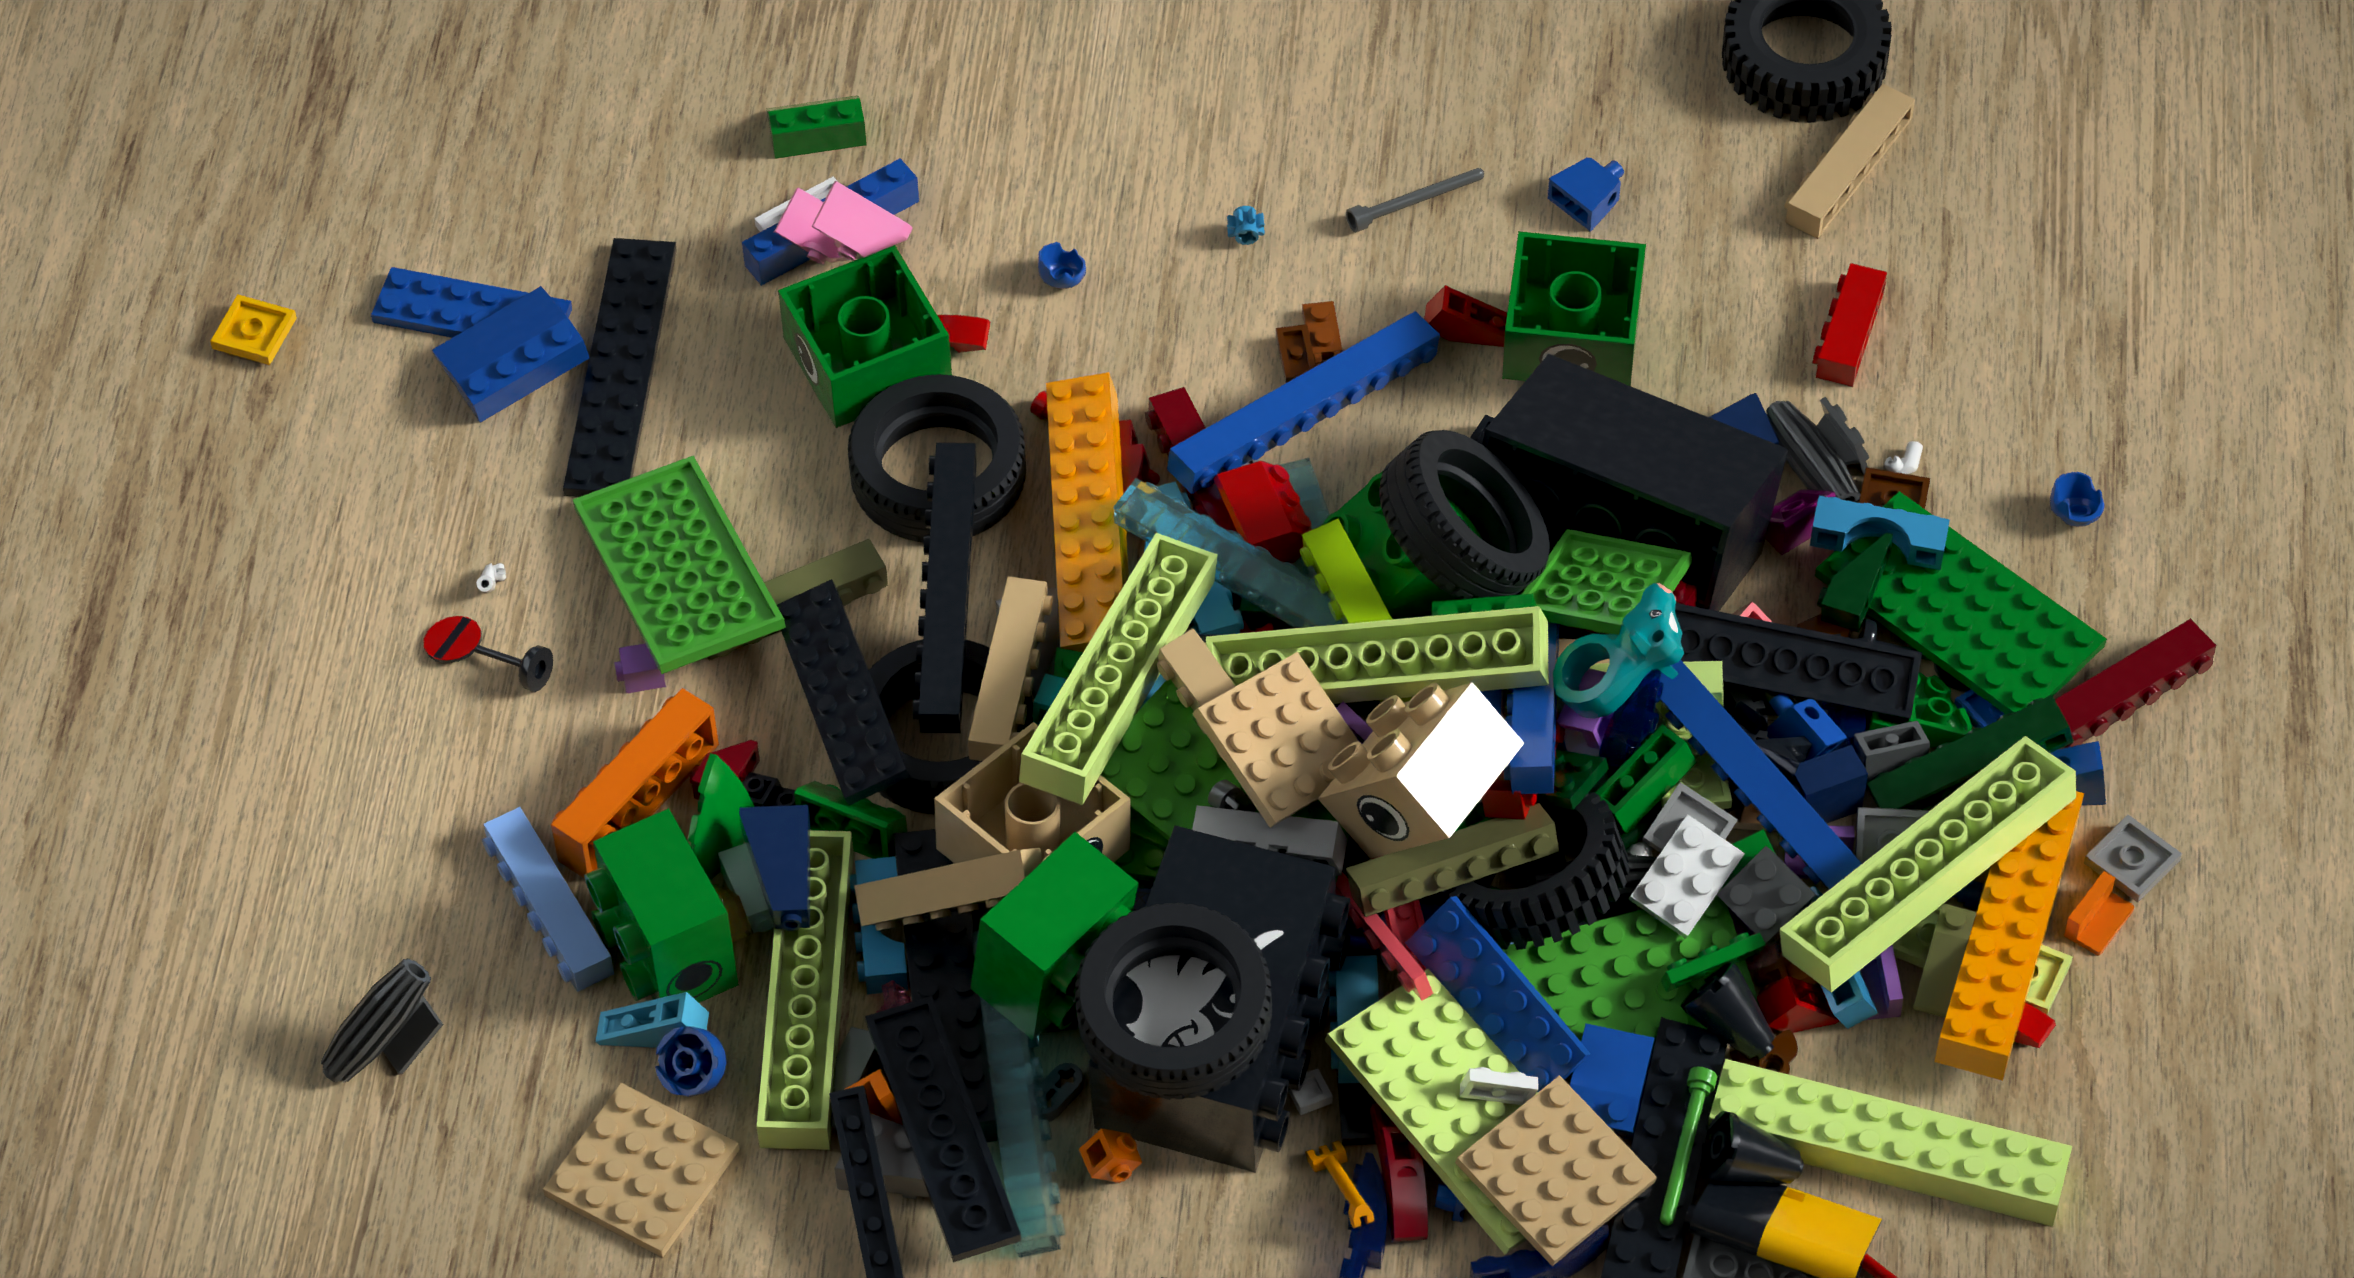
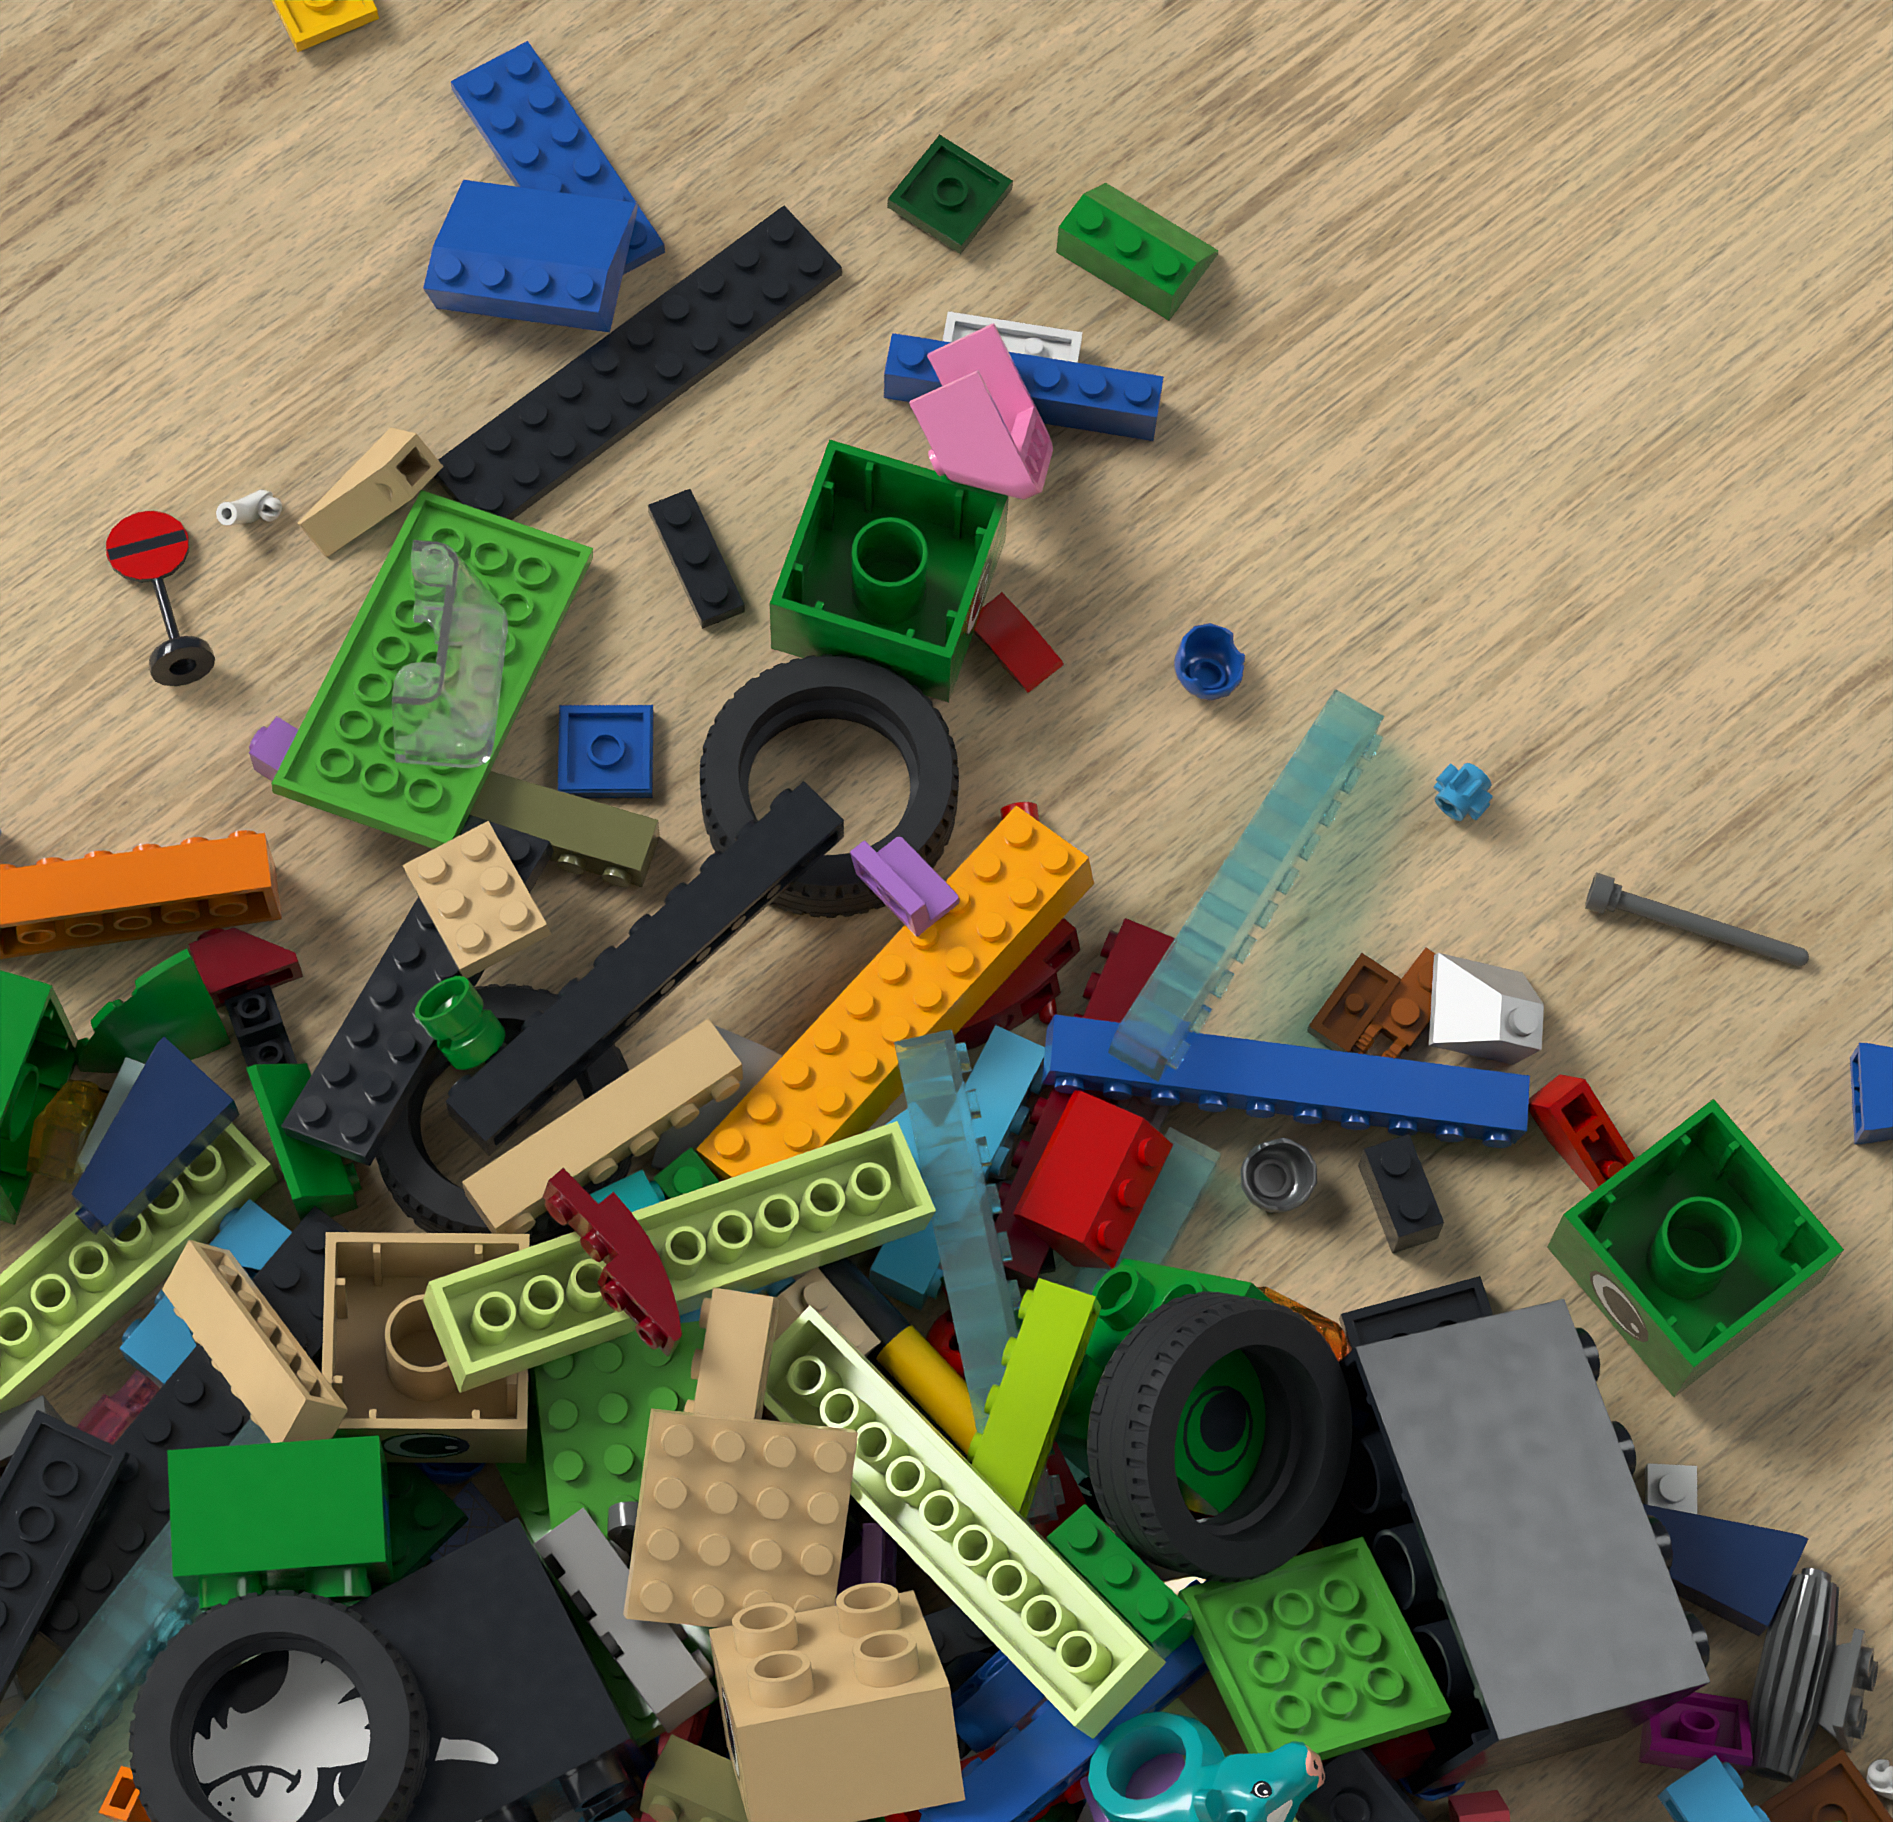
camera: 40 degrees right, 15 degrees up
none -> tan slope [297,427,443,557]
none -> clear windscreen [392,540,508,768]
none -> tan plate [402,821,552,979]
none -> green wheel [415,976,506,1070]
none -> dark red slope [543,1168,682,1357]
none -> blue tile [558,705,654,798]
none -> black plate [648,489,745,629]
none -> medium lavender panel [850,837,959,937]
none -> dark green plate [887,134,1013,254]
none -> clear light blue brick [1108,689,1384,1082]
none -> flat silver hair [1240,1138,1317,1213]
none -> black brick [1358,1134,1444,1254]
none -> light grey slope [1429,953,1544,1065]

